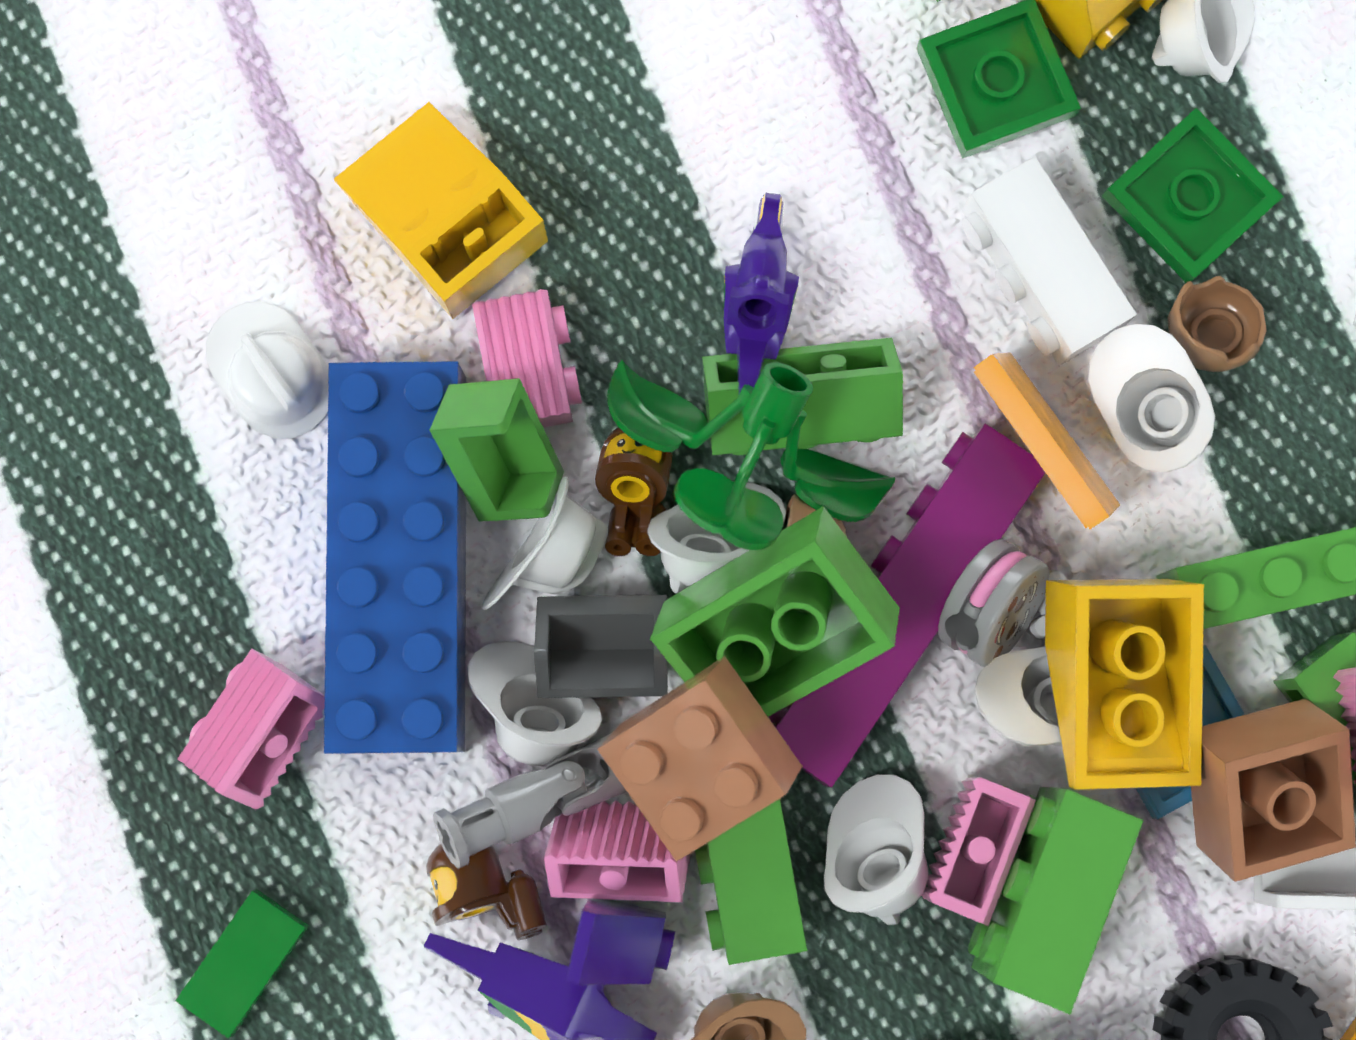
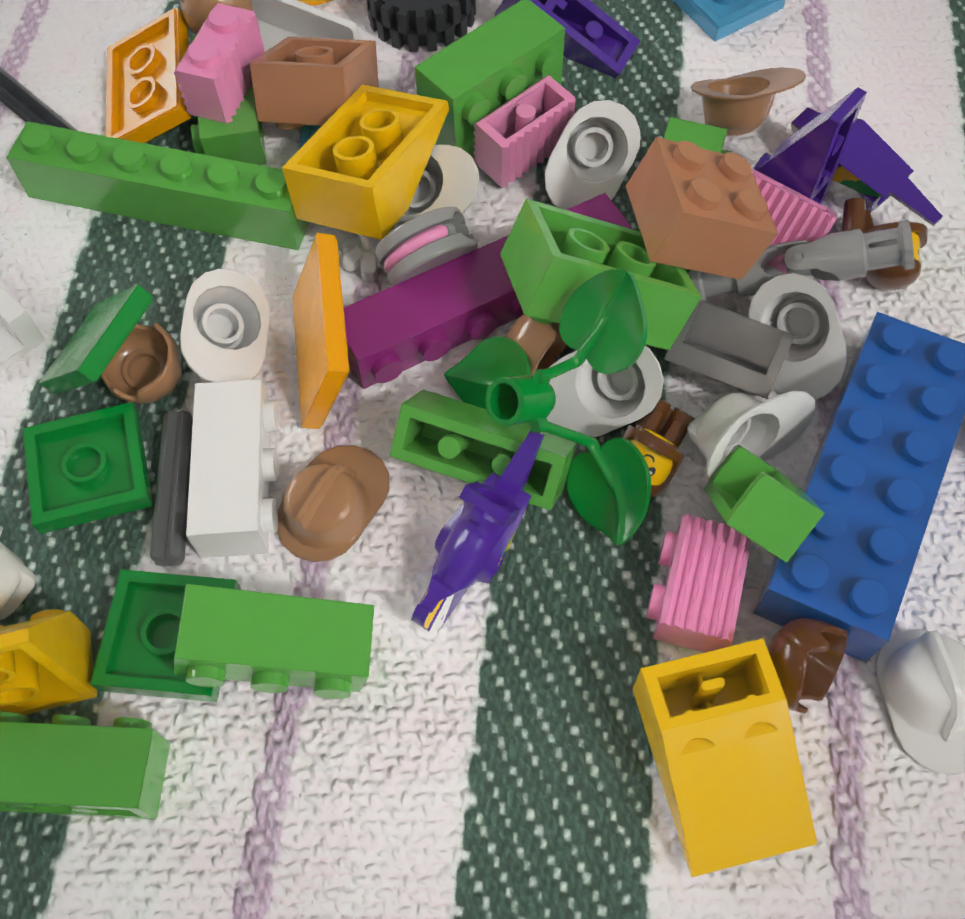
camera: 150 degrees left, 20 degrees down
none -> green tile [39,285,153,394]
none -> dark grey axle [150,410,193,567]
none -> bright green brick [174,584,375,699]
none -> medium nougat piece [277,445,390,562]
none -> reddish brown hair [767,618,848,714]

